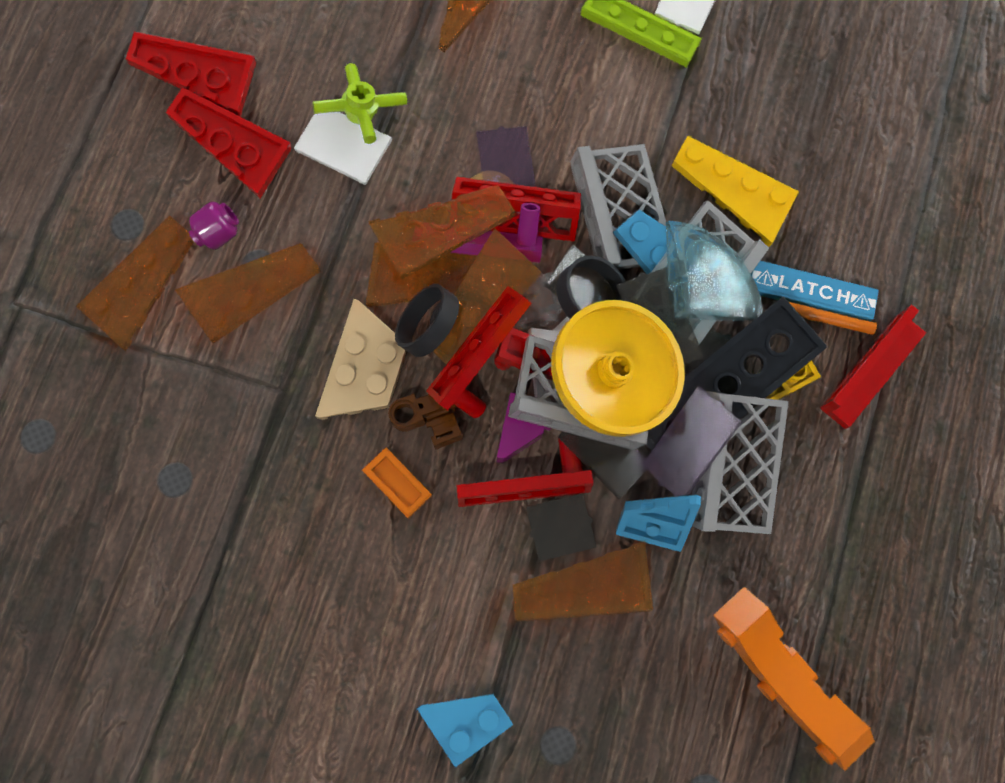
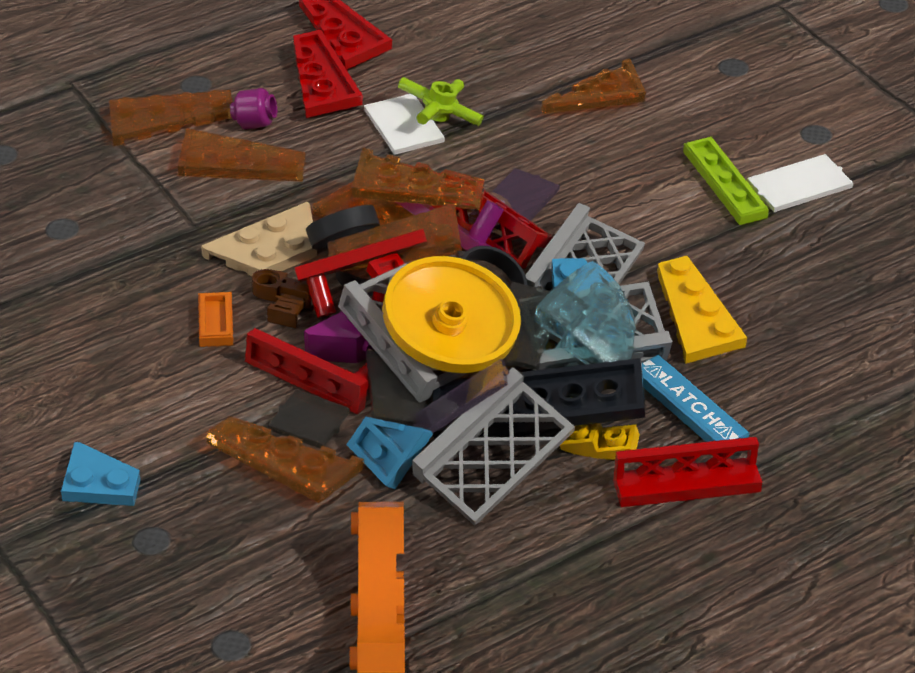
camera: 45 degrees right, 35 degrees down
orange bar [788,301,877,335] -> none

